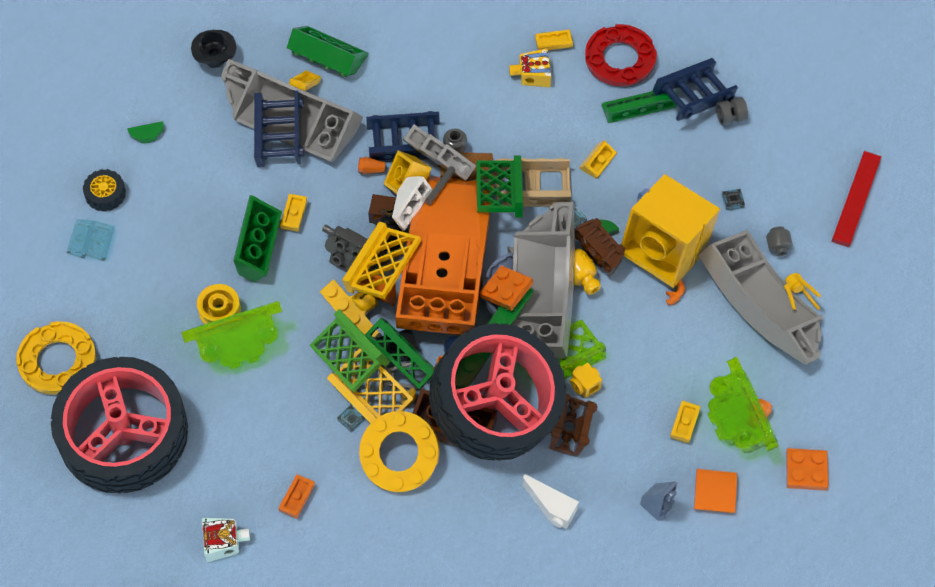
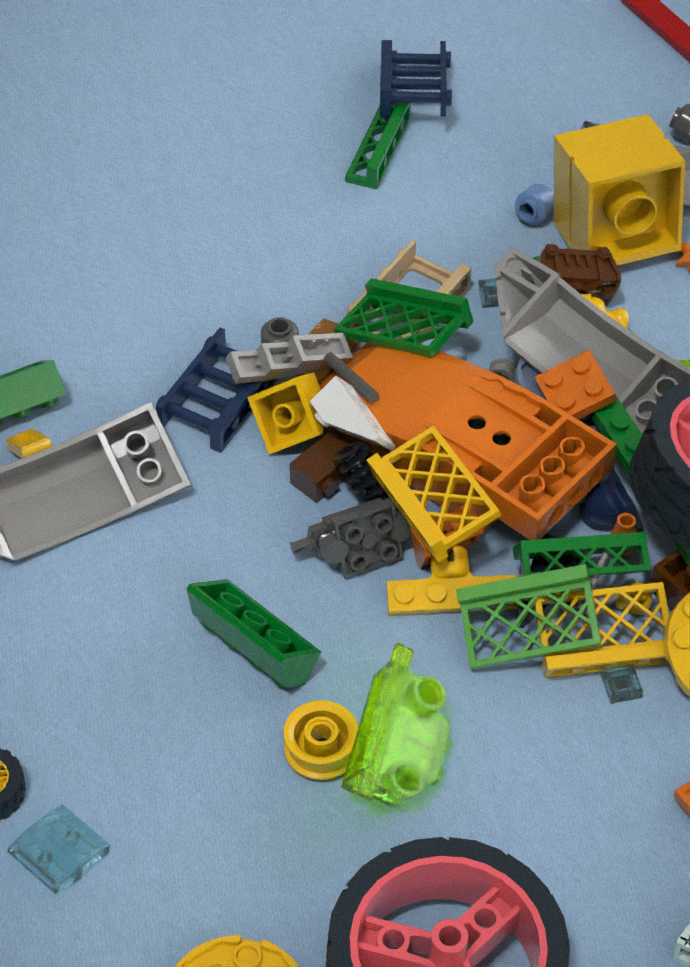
camera: 55 degrees left, 10 degrees down
dark blue fence [254,90,304,167] -> none
yellow plate [280,194,308,232] -> none
orange cone [358,156,385,174] -> none
torso [509,49,551,87] -> none
yellow plate [535,29,573,50] -> none
yellow slope [579,140,617,178] -> none
red plate [585,24,657,86] -> none
dark grey wheel [716,97,748,126] -> none

